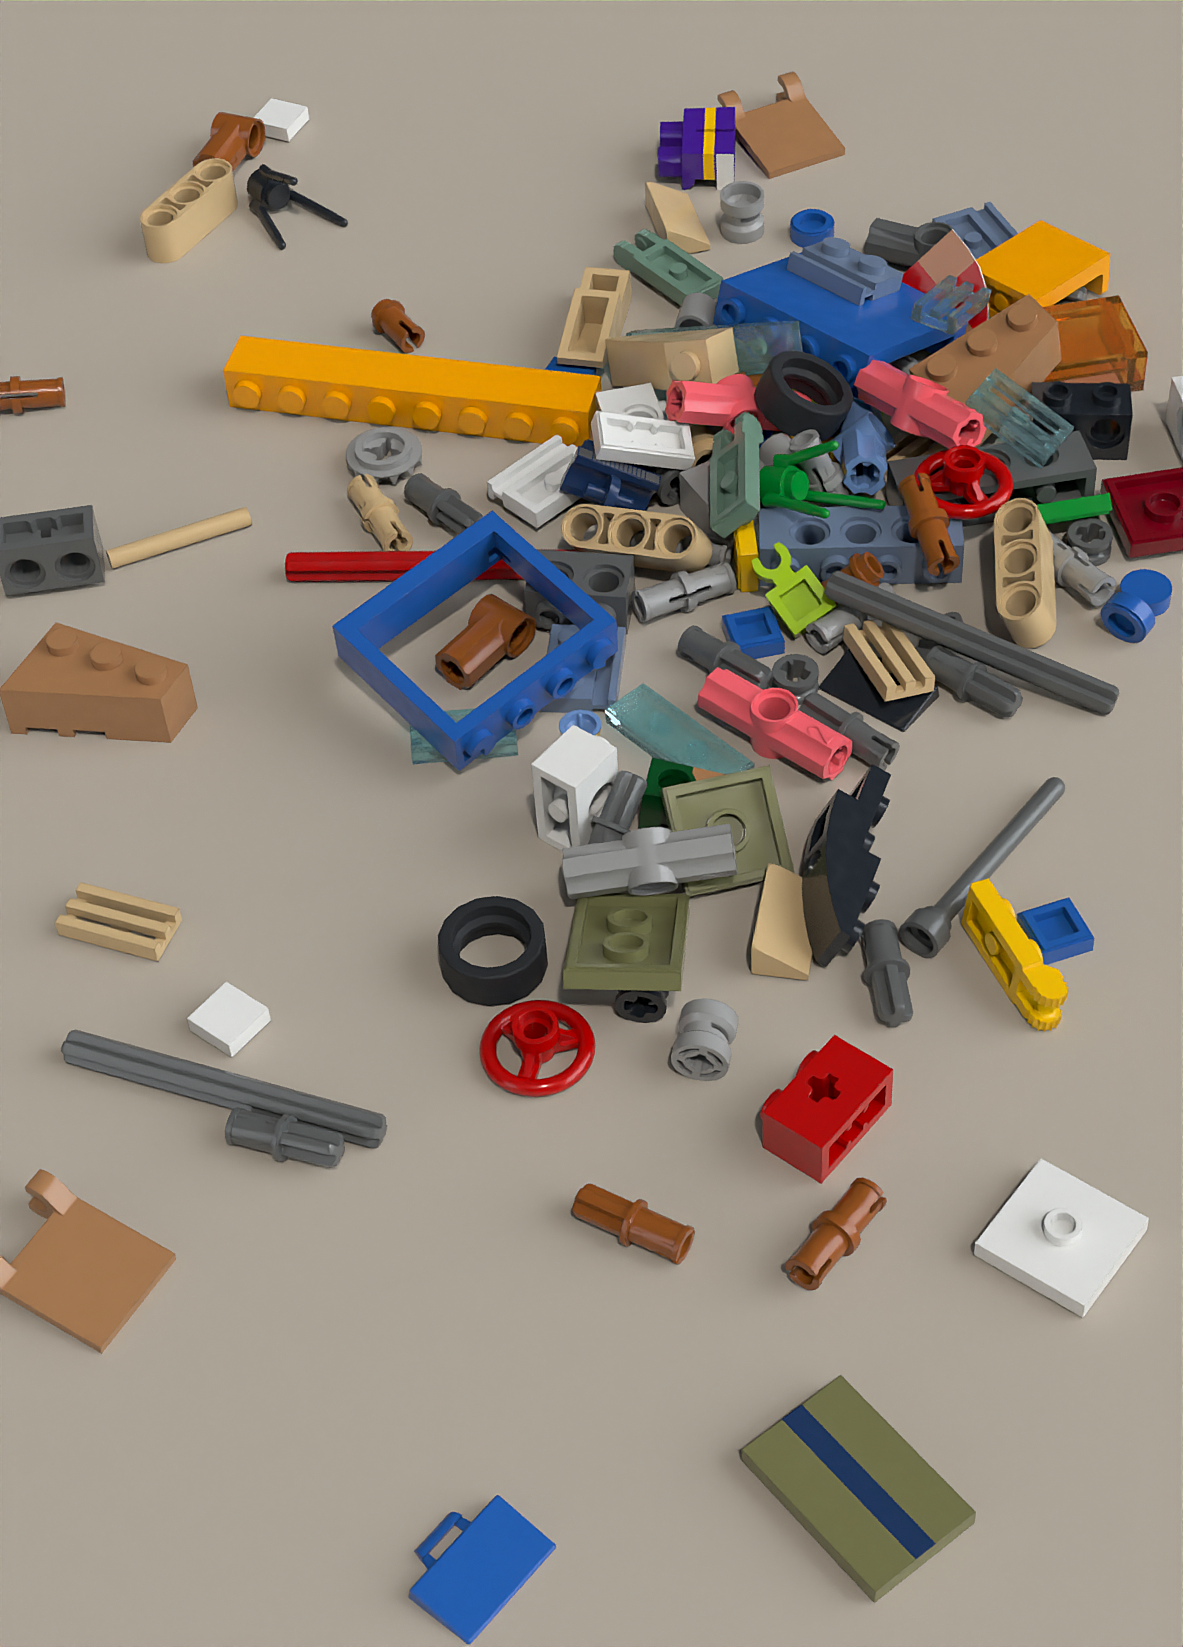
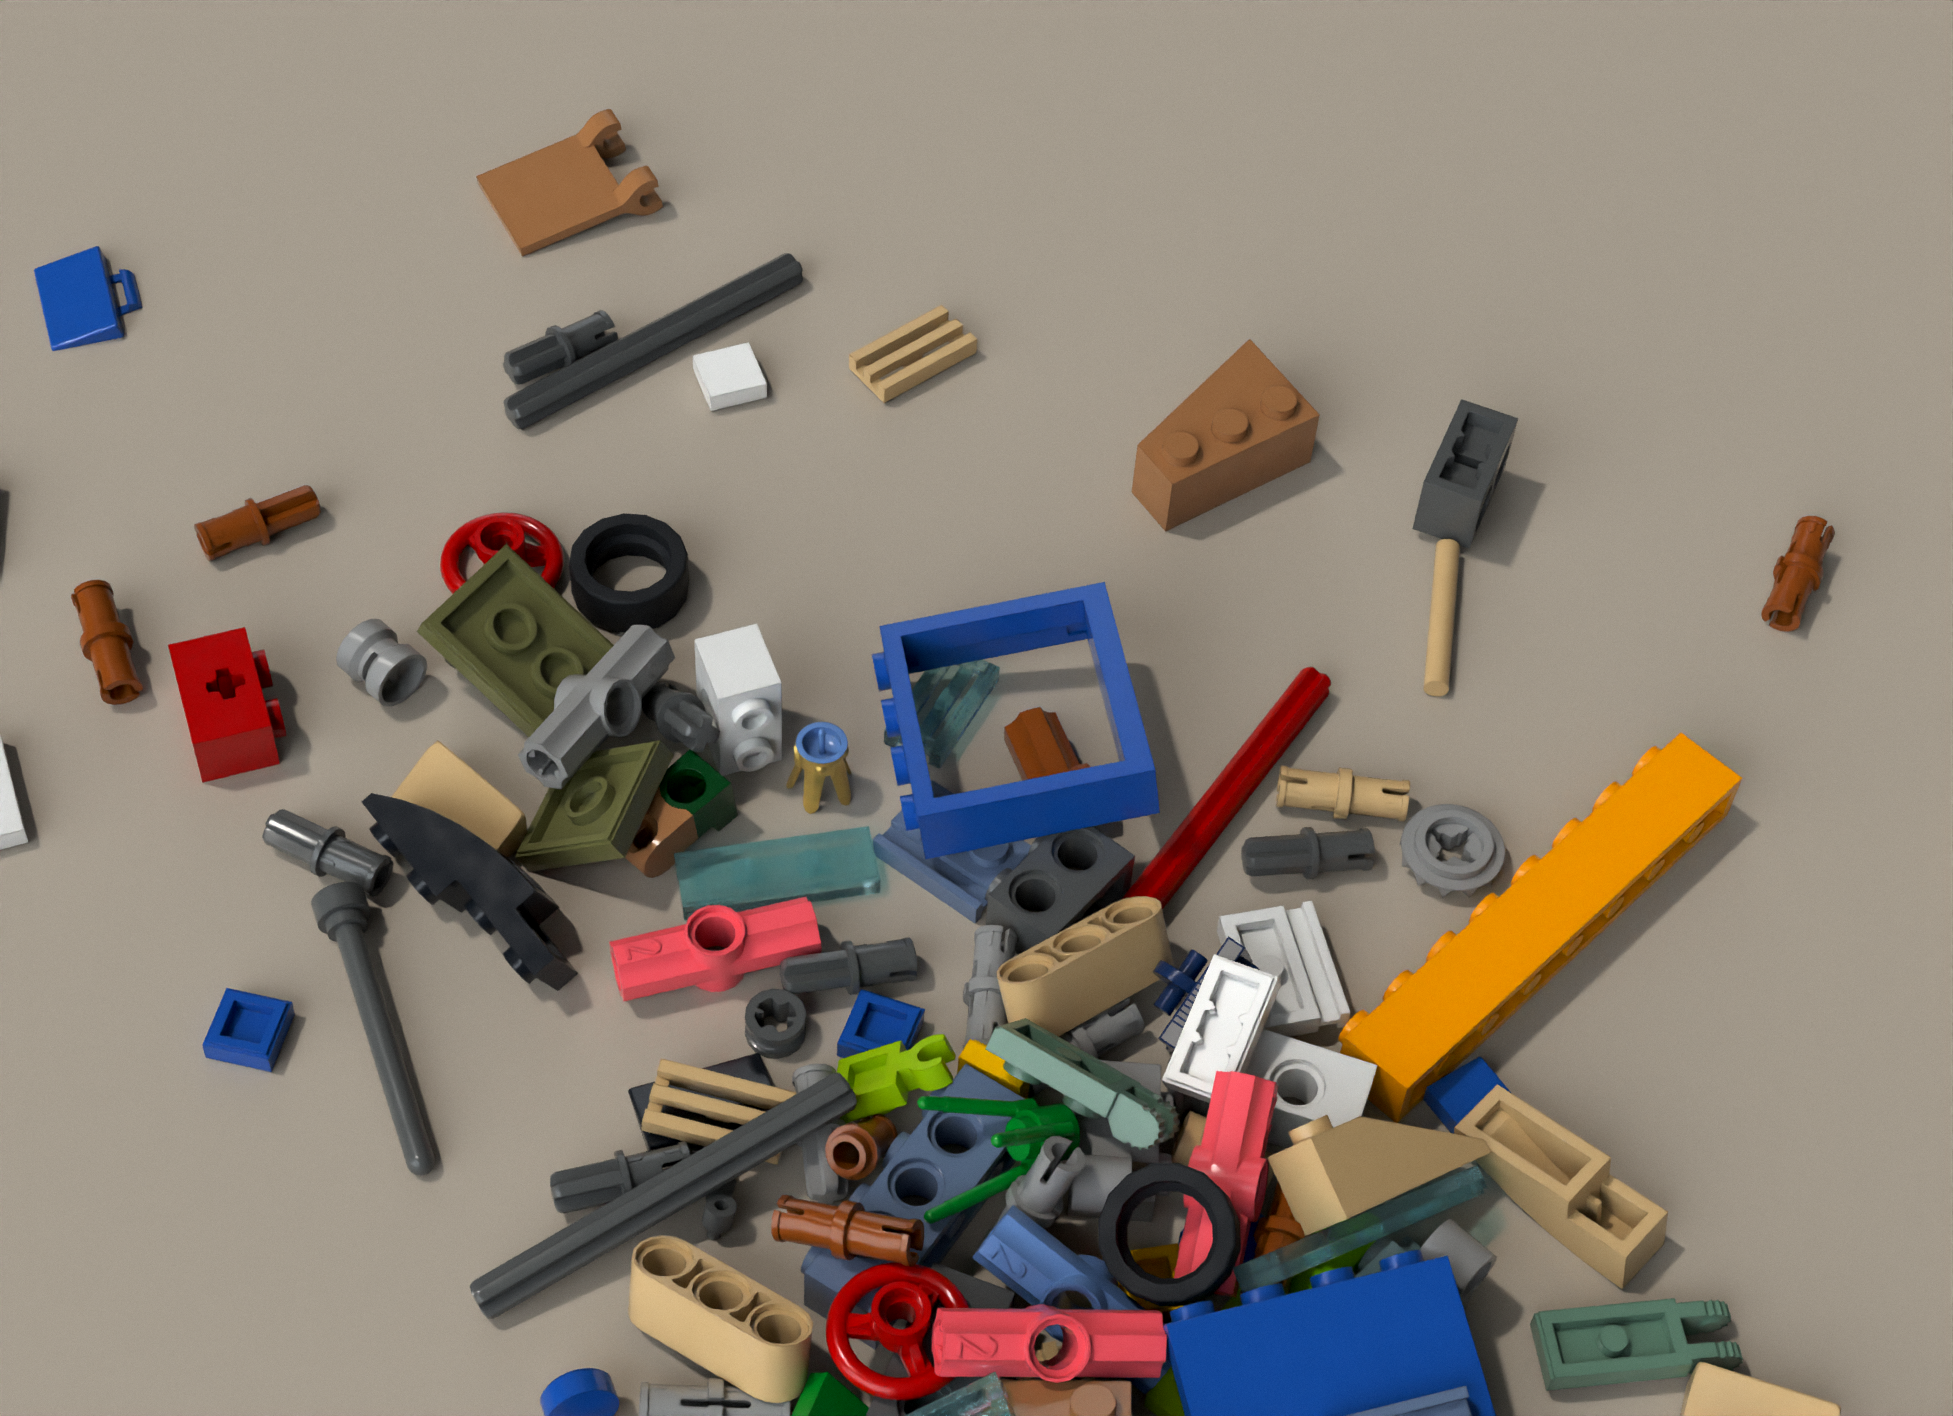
camera: 115 degrees right, 5 degrees up
dark orange pin [371,299,425,353] -> none
dark grey axle [798,693,900,770] -> none
yellow hinge [961,878,1069,1032] -> none

